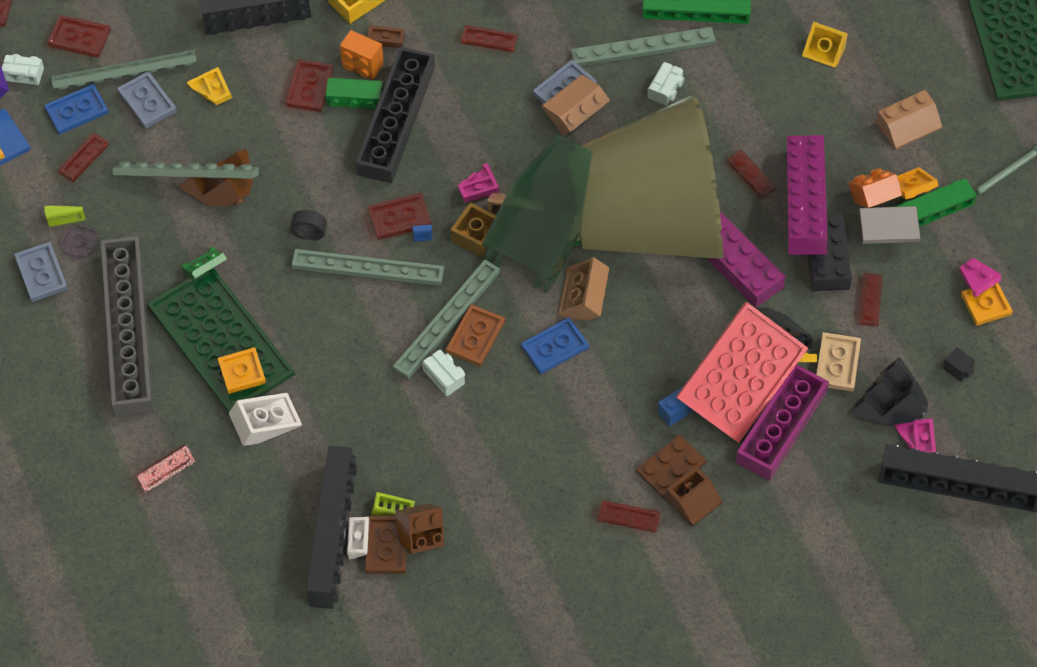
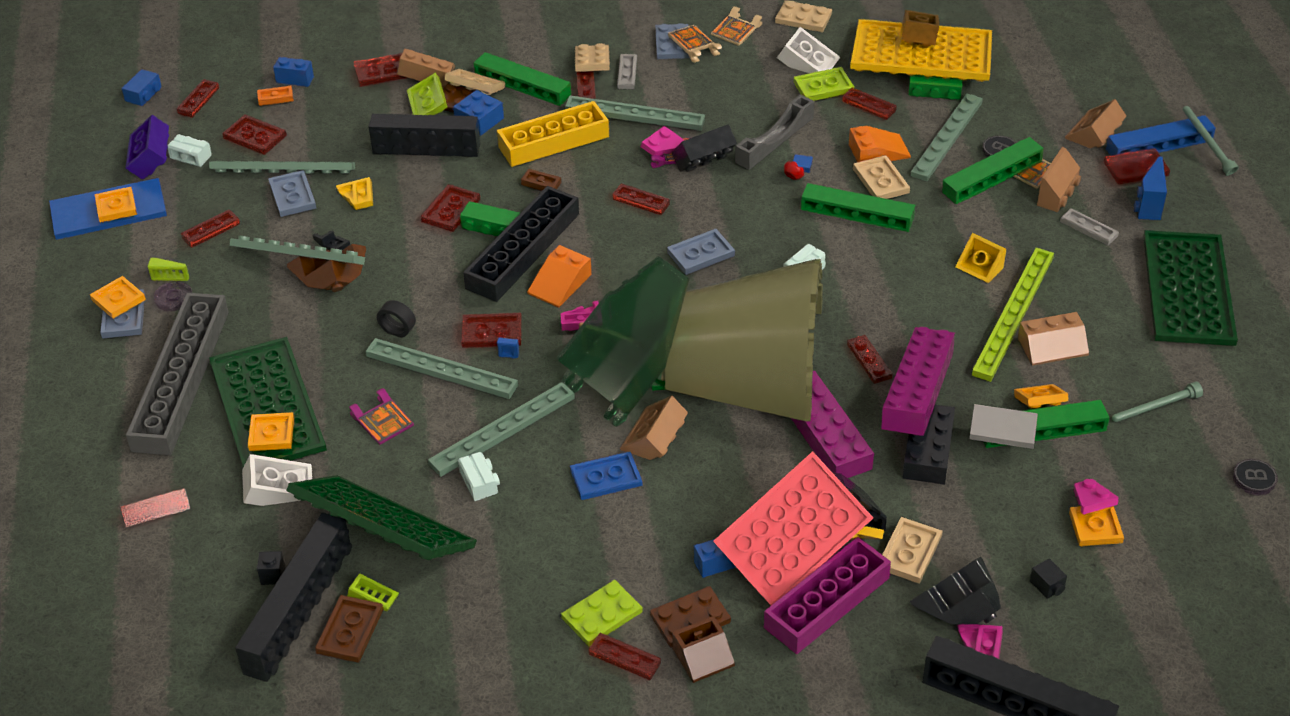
camera: 15 degrees right, 15 degrees down
blue tile [44,84,109,135] -> none
green plate [181,247,227,278] -> none
orange brick [340,30,384,80] -> none
white slope [347,517,369,559] -> none
reddish brown slope [395,504,444,554] -> none
dark orange plate [446,304,505,367] -> none
pearl gold brick [450,202,503,258] -> none
medium nougat slope [541,75,610,135] -> none
sand green plate [571,27,715,66] -> none
orange brick [848,168,902,208] -> none
clear red plate [859,273,883,327] -> none
none -> light orange plate [90,276,146,319]
none -> black brick [257,551,285,585]
none -> dark green plate [286,475,477,560]
none -> black slope [312,230,351,250]
none -> flag [349,388,414,445]
none -> orange slope [527,245,592,308]
none -> lime plate [561,580,643,646]
none -> lime plate [972,248,1054,382]

